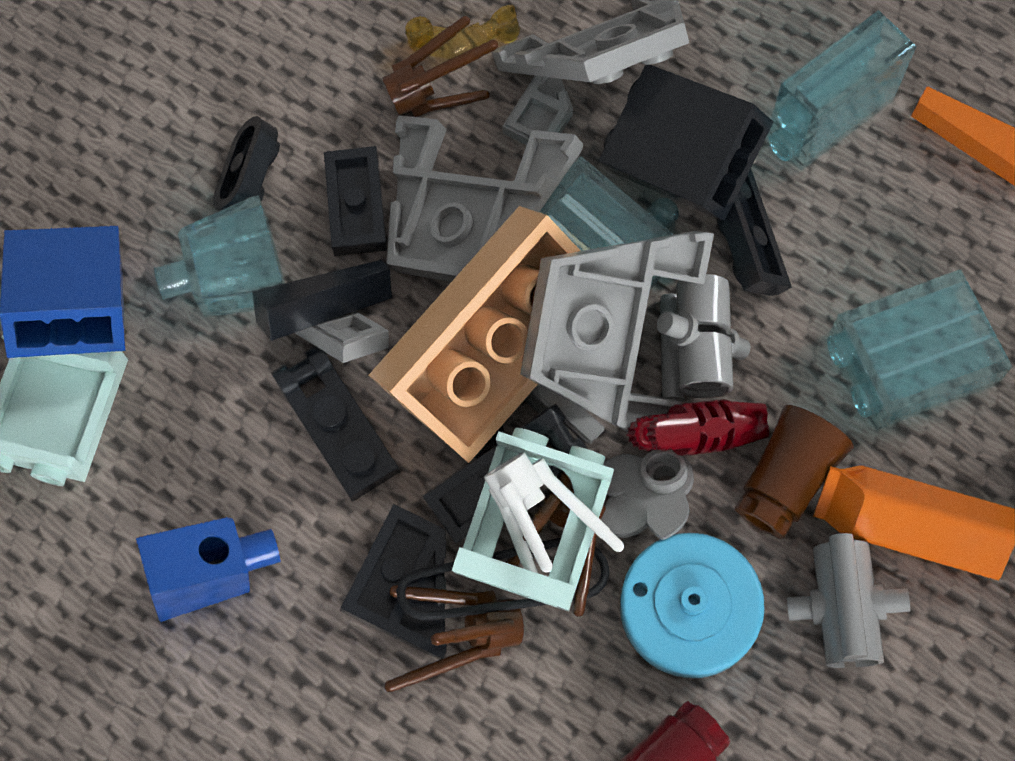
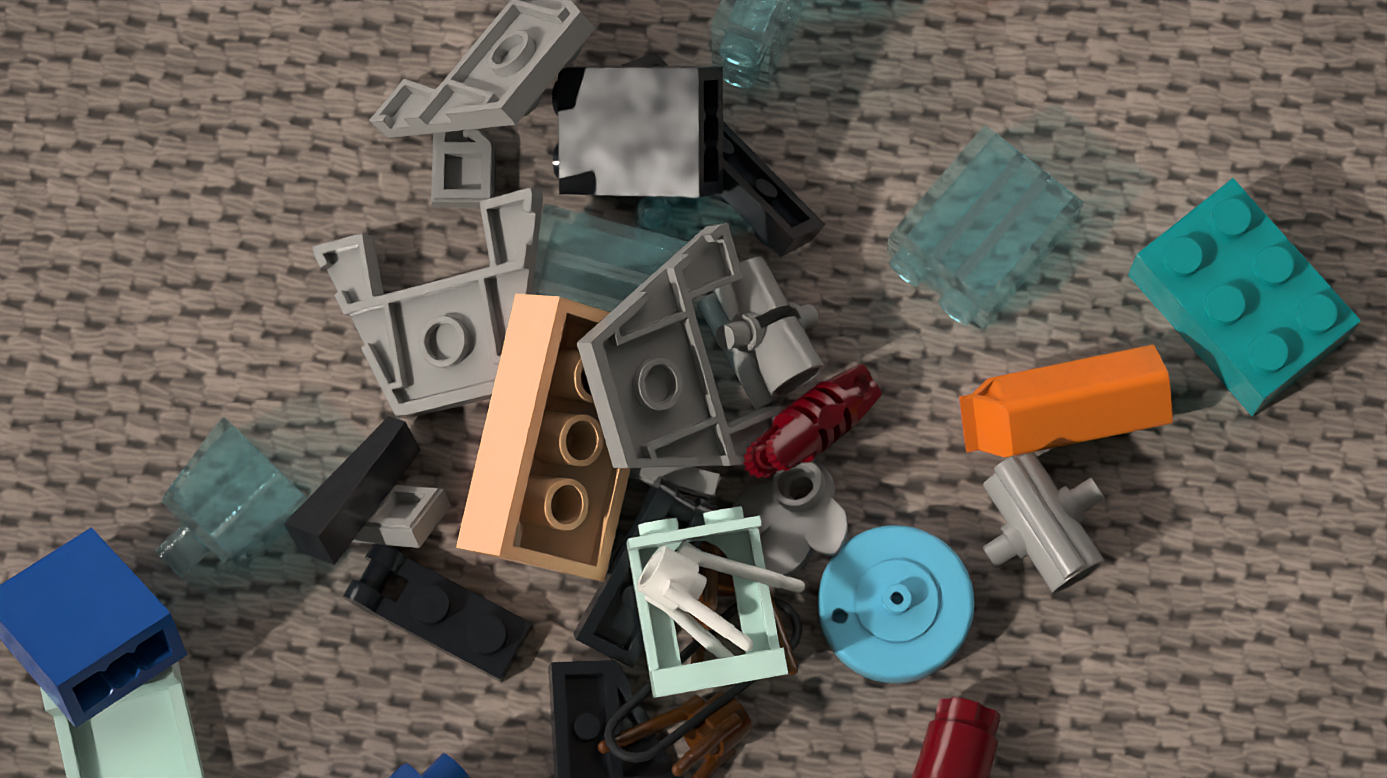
camera: 30 degrees left, 5 degrees up
black plate [213,116,280,219] -> none
black plate [324,146,388,256] -> none
reddish brown plant [382,16,498,117] -> none
clear yellow arm [405,5,520,59] -> none
reddish brown plant [735,405,854,539] -> none

